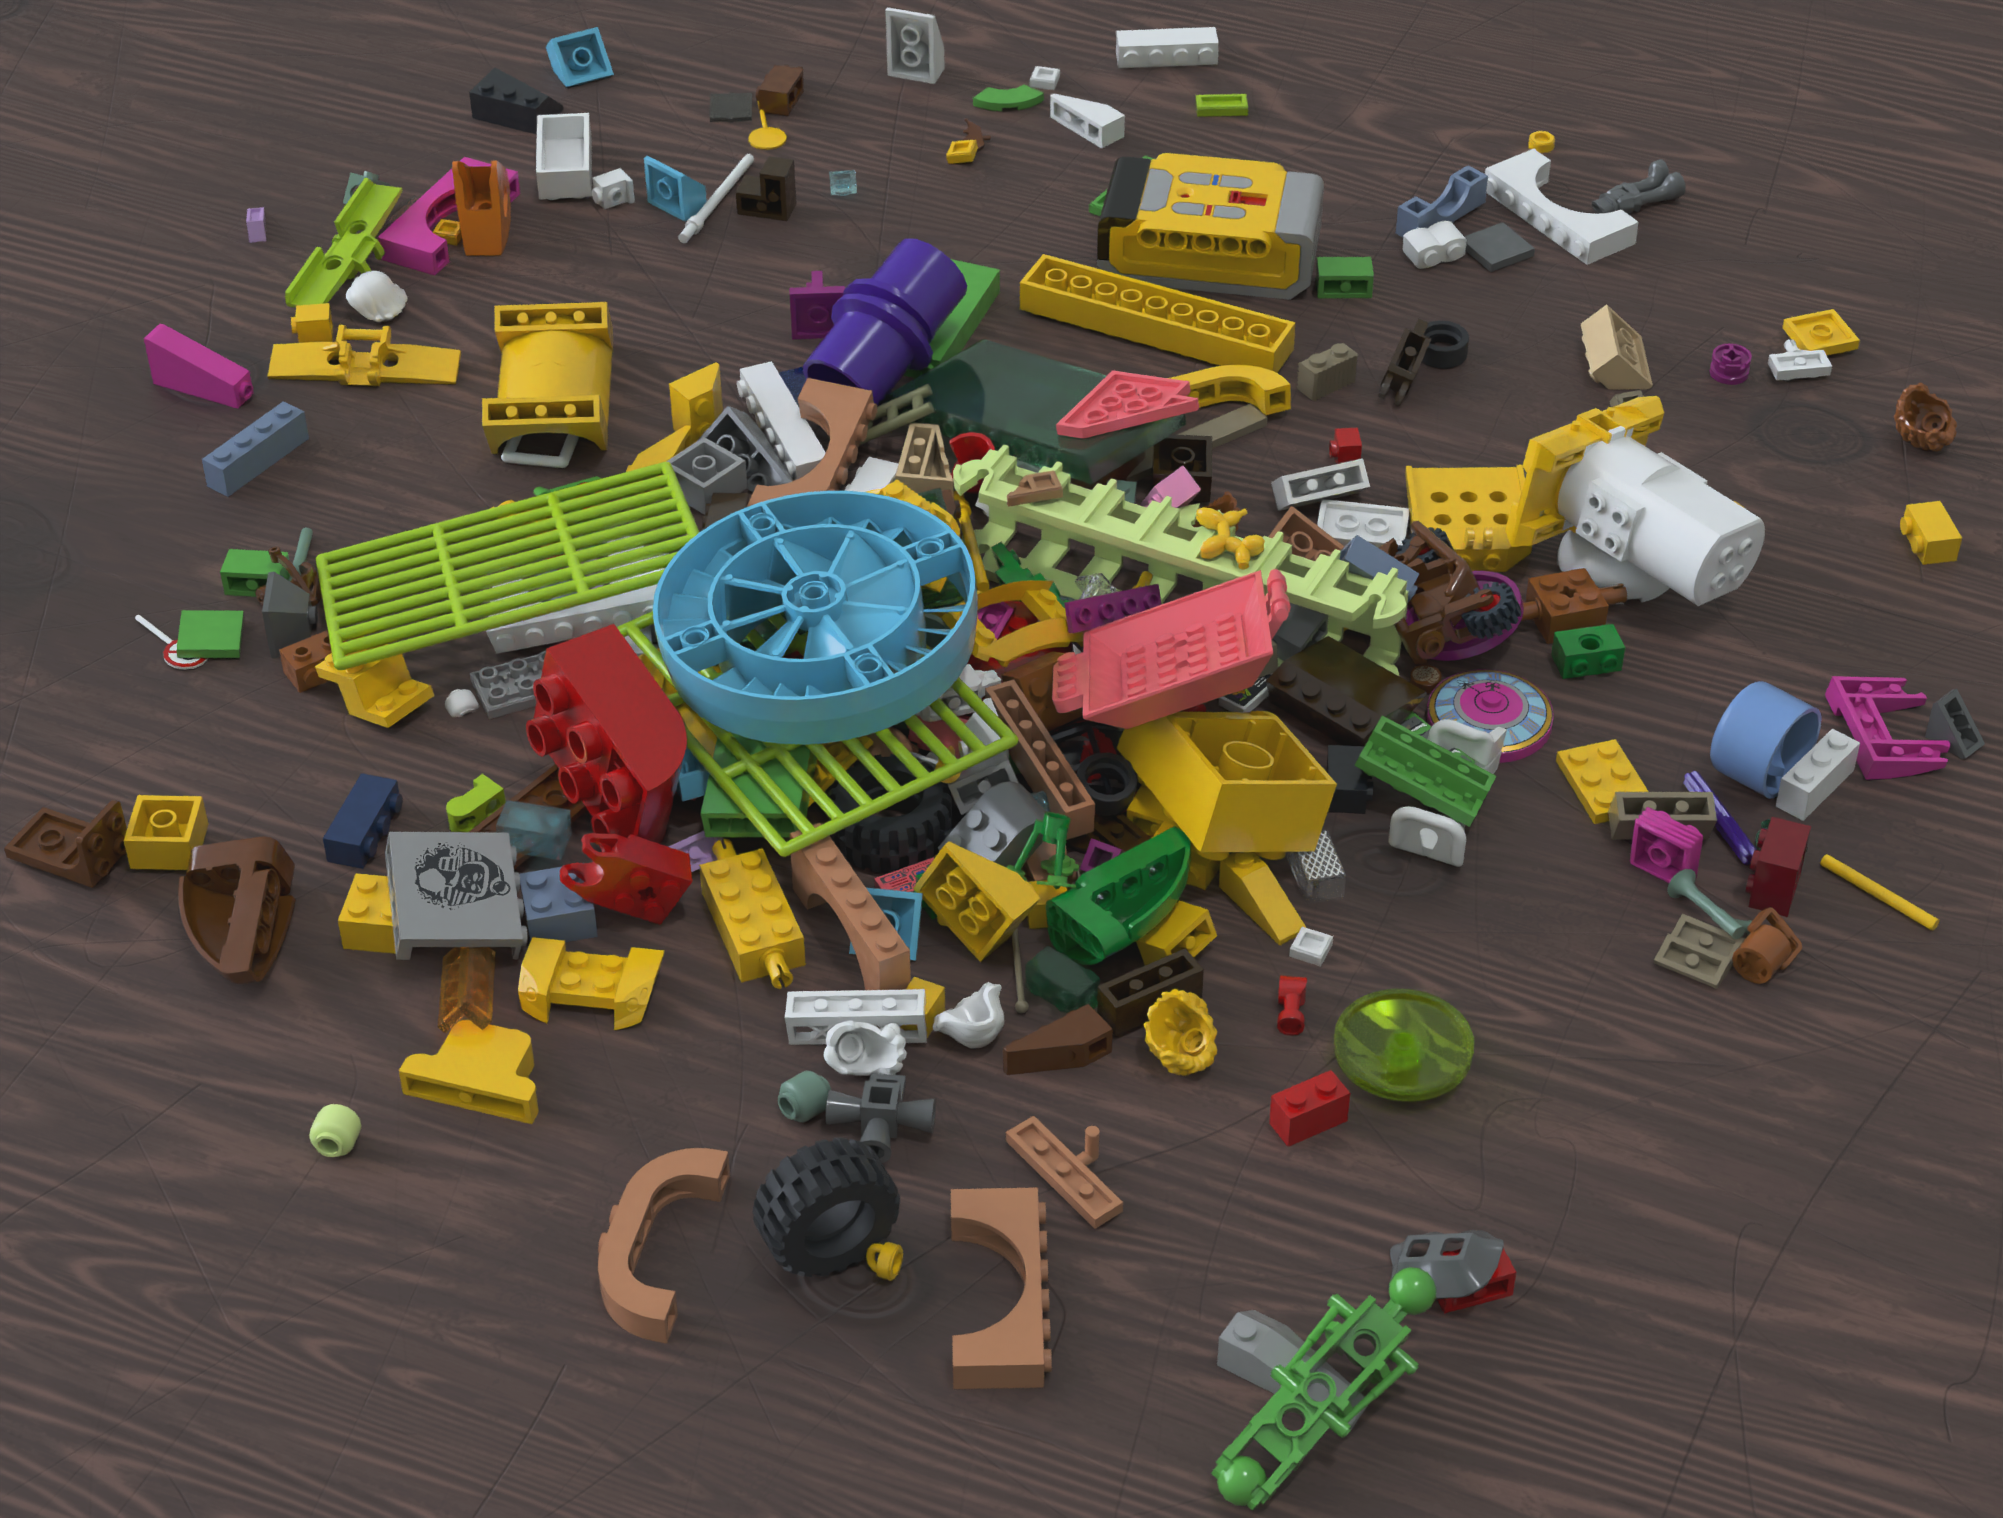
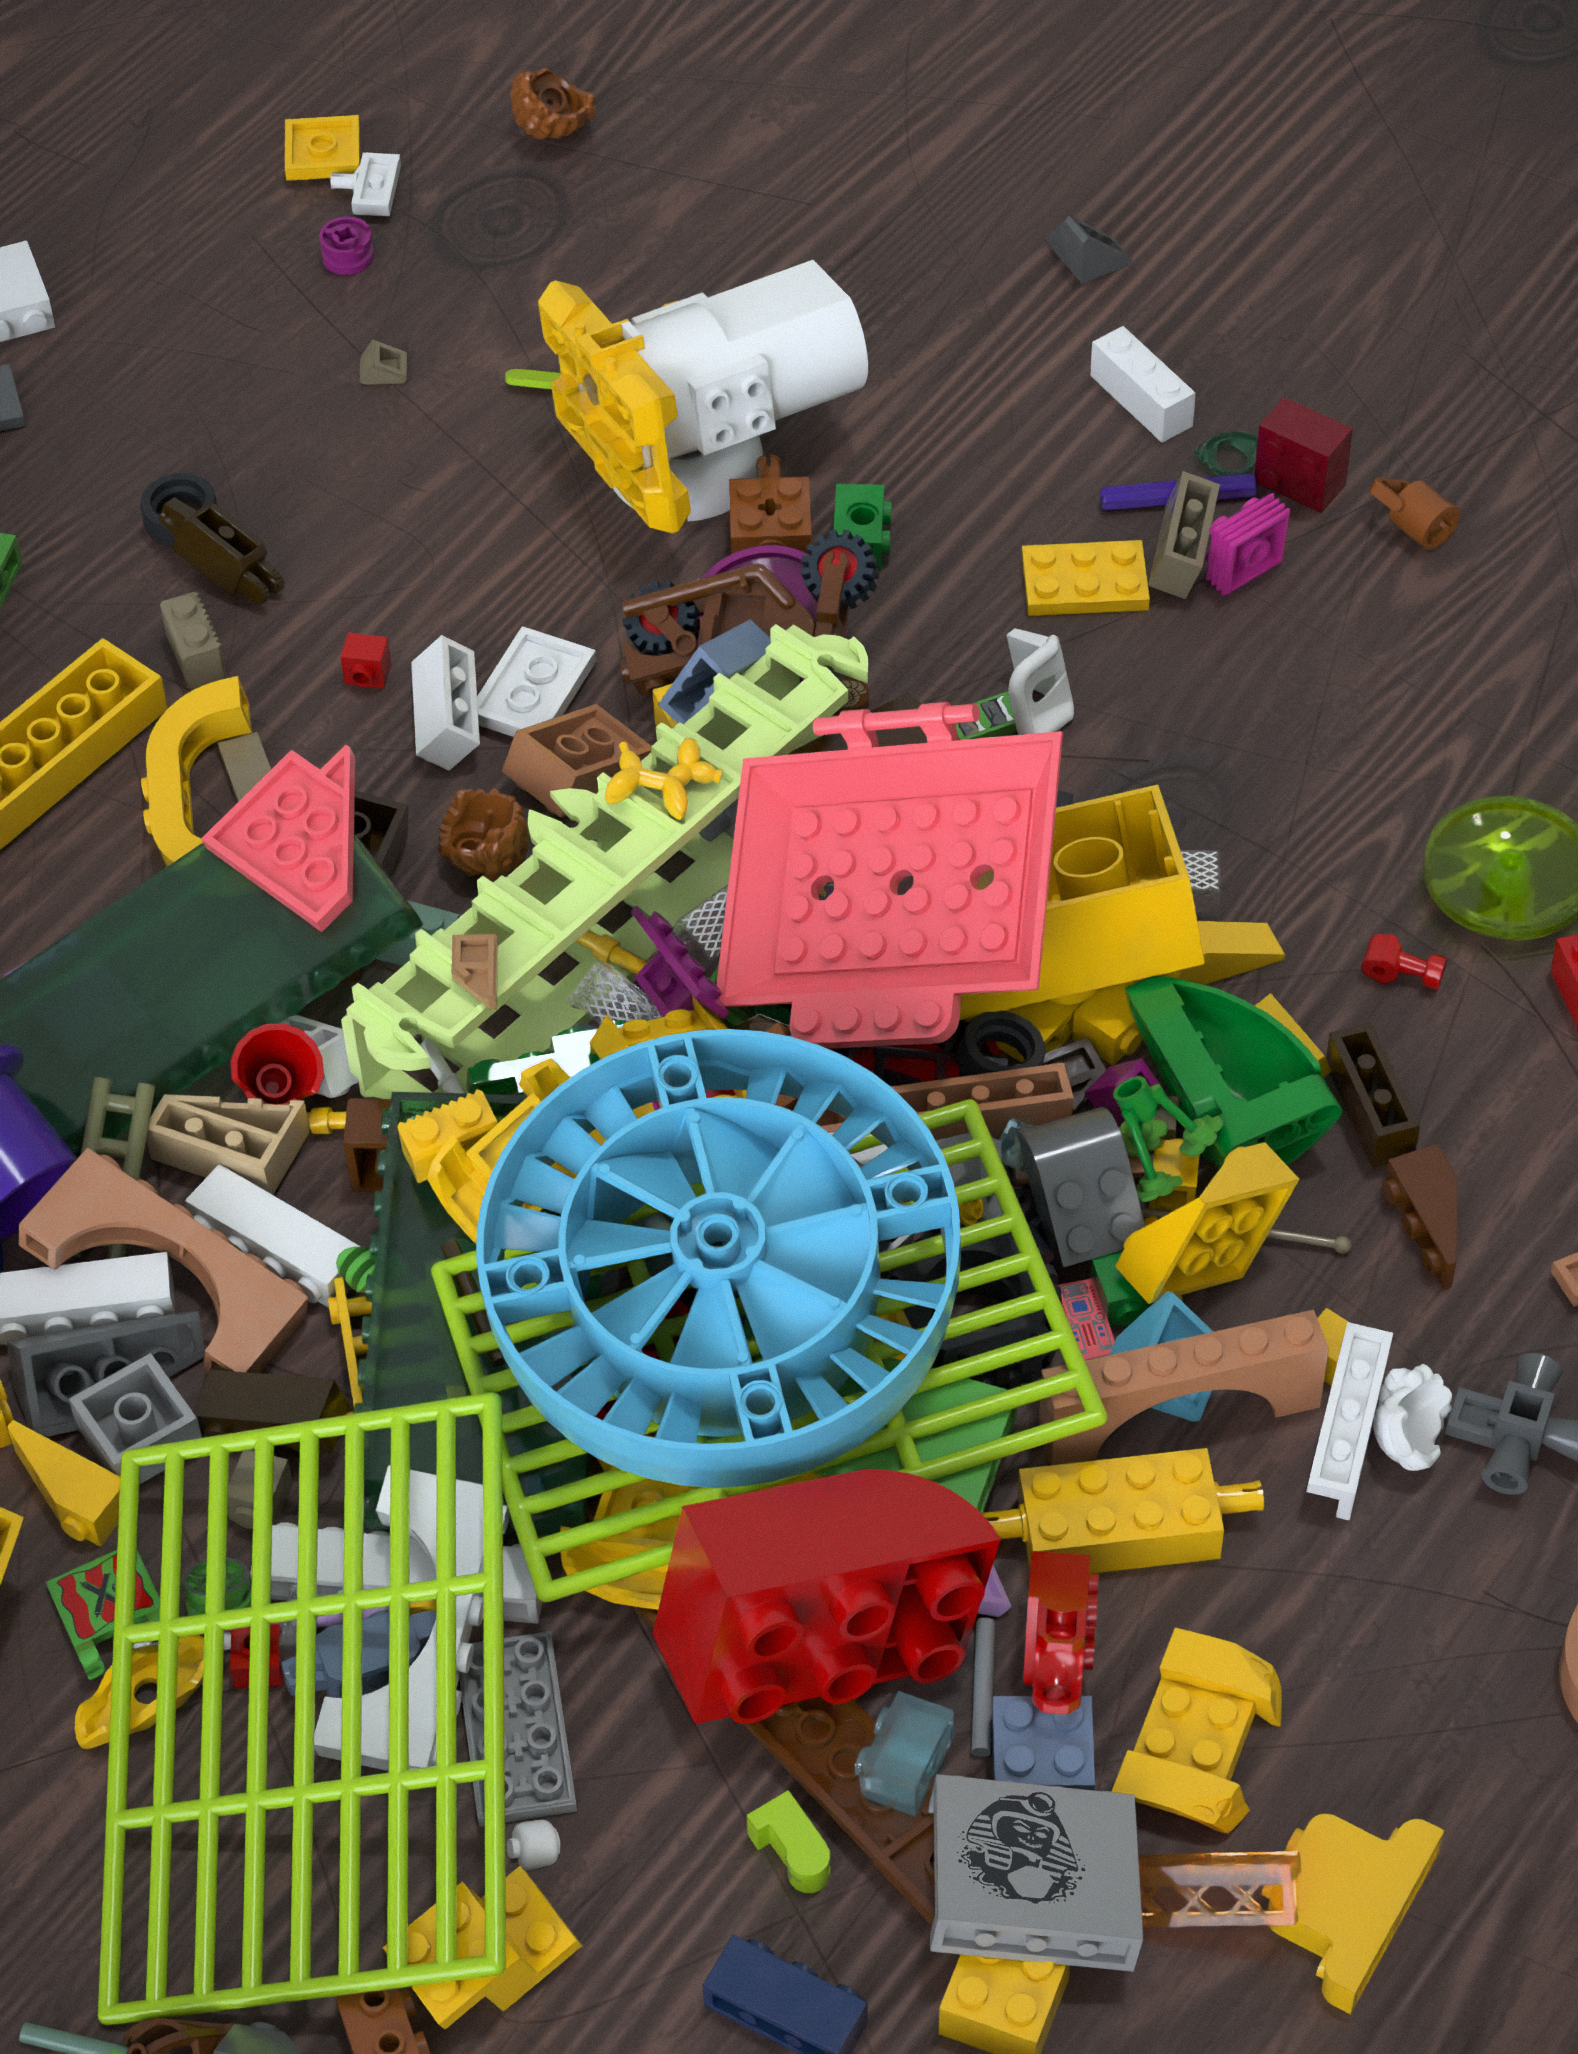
camera: 75 degrees left, 10 degrees up
sand green head [778,1070,831,1123] -> none
white hair [932,982,1005,1049] -> none
clear green brick [1025,945,1100,1013] -> none
bright pink brick [1140,466,1201,508] -> none
yellow hair [1144,989,1217,1076] -> none
white tile [1289,927,1333,967] -> none
bright green brick [1354,716,1496,827] -> none
white piece [1388,806,1466,867] -> none
yellow hinge [1405,465,1533,572] -> none
dish [1427,669,1554,763] -> none
tan slope [1581,305,1653,390] -> none
dark tan slope [1654,913,1745,989] -> none
sand green piece [1667,869,1753,939] -> none
medium blue piece [1710,681,1822,799] -> none
yellow bar [1820,854,1940,931] -> none
dark pink wedge [1825,676,1951,780] -> none
yellow brick [1900,501,1962,565] -> none
none -> white piece [420,1038,467,1102]

